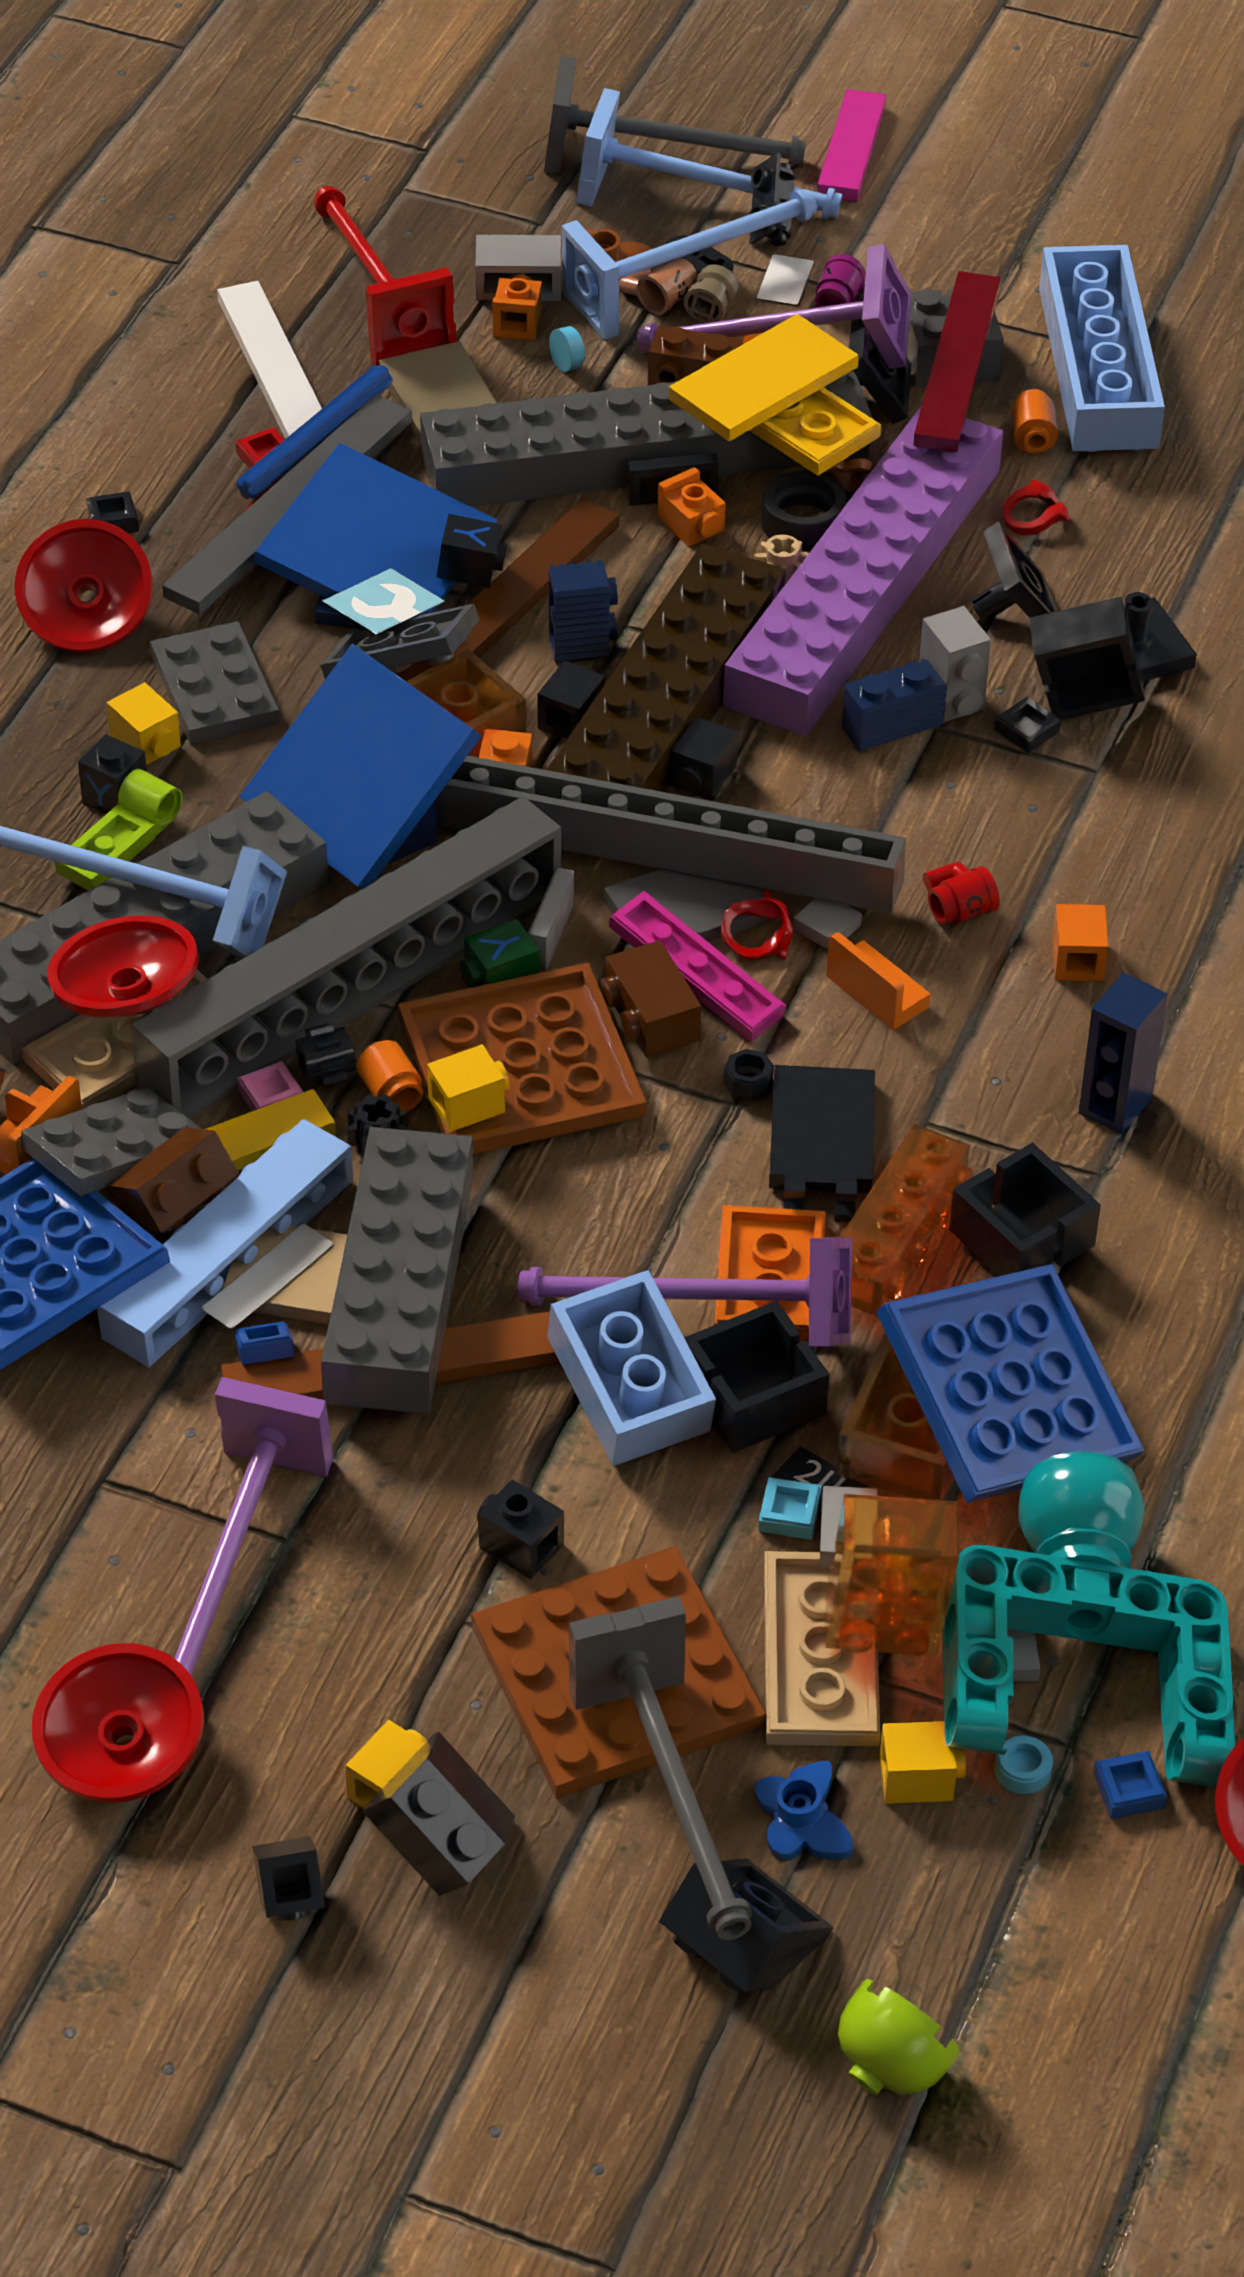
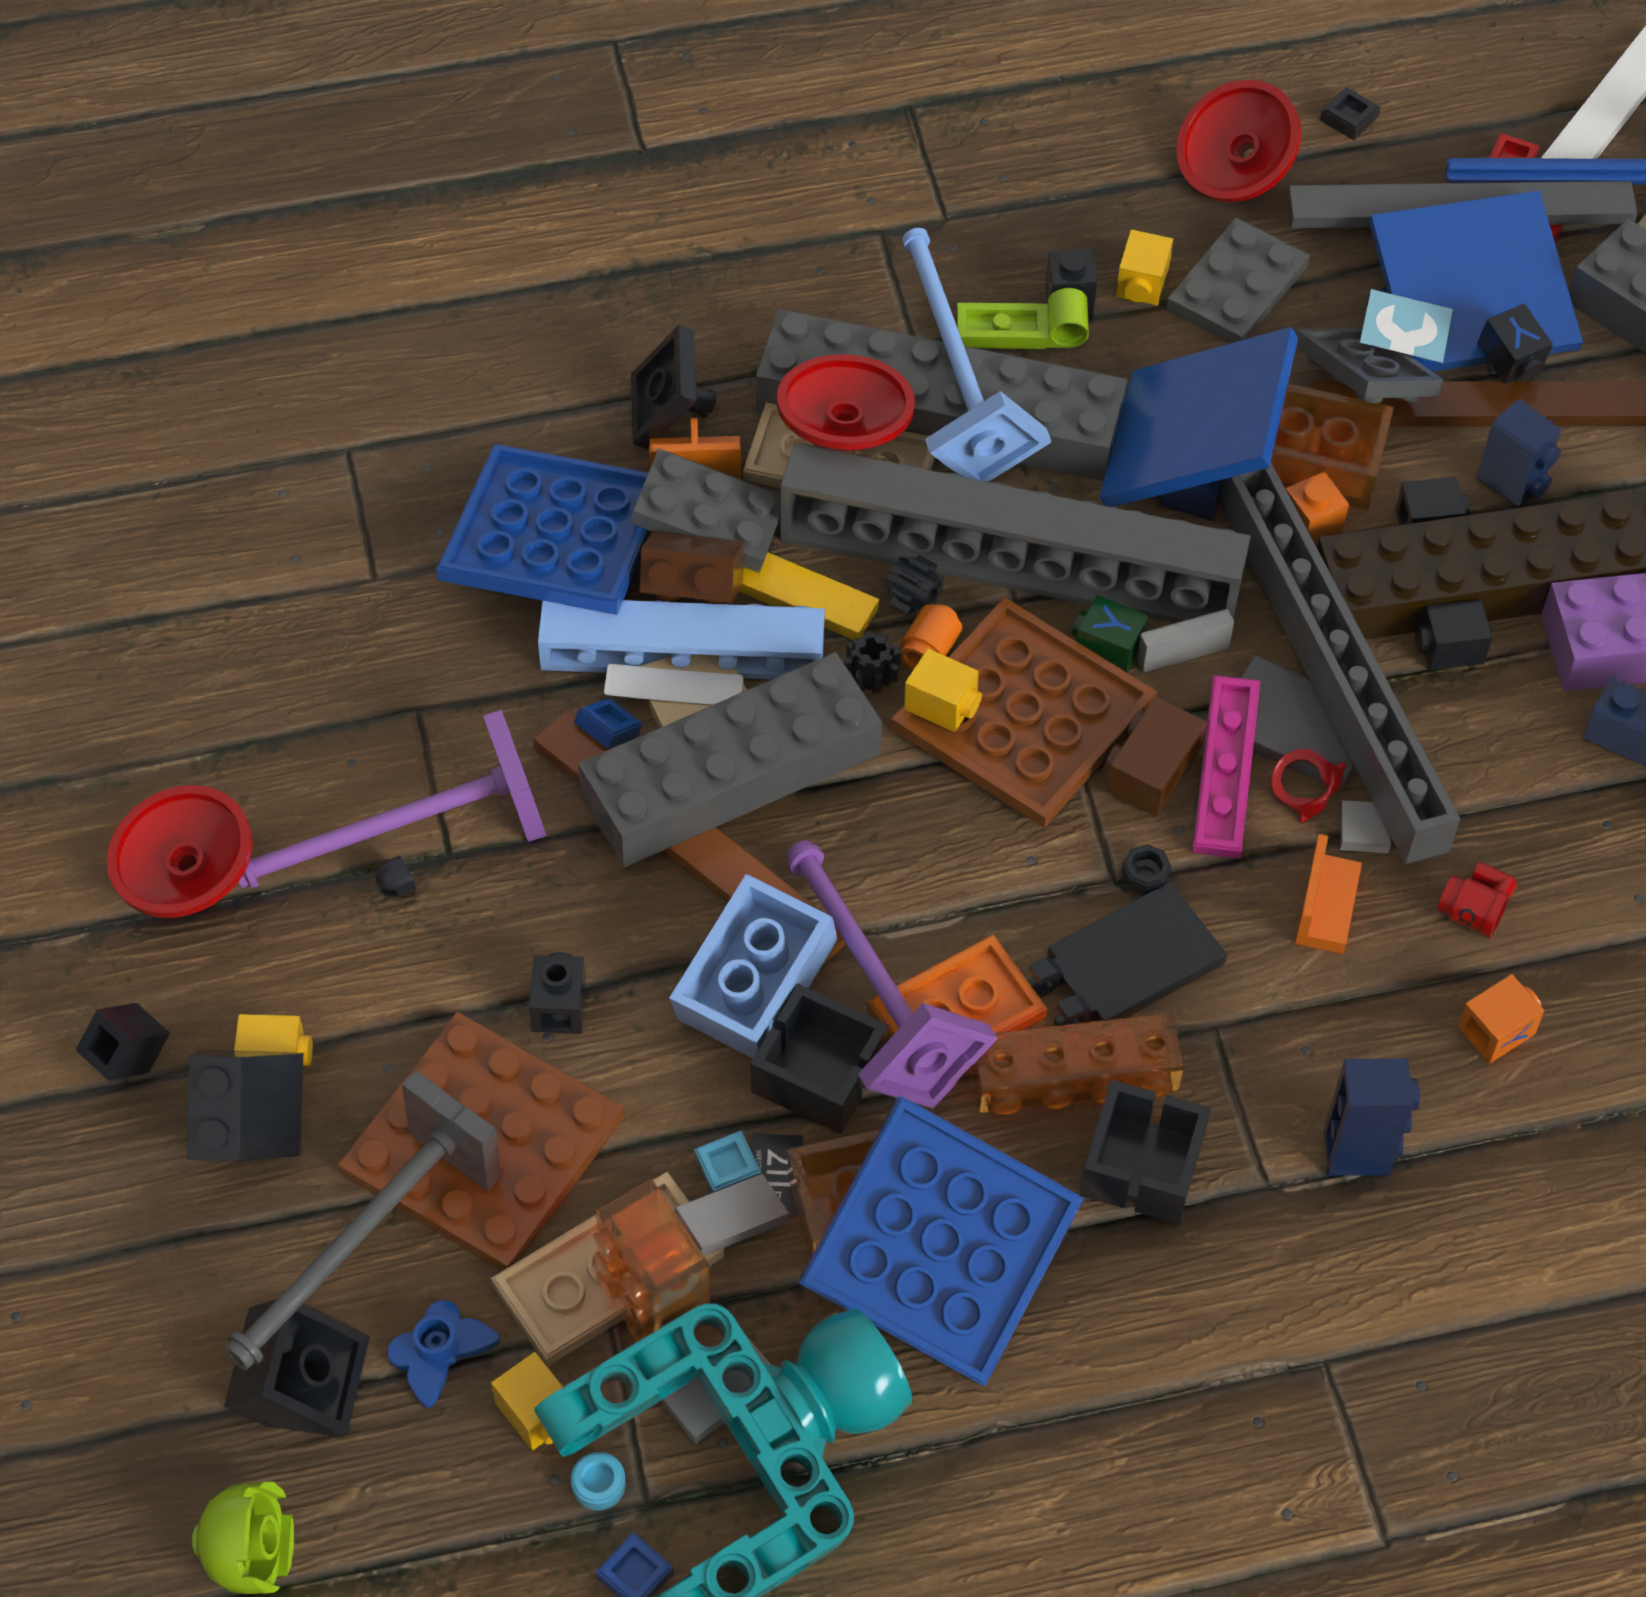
camera: 55 degrees right, 10 degrees up
bright pink tile [237,1061,303,1111] -> none
none -> black hinge [376,855,417,898]

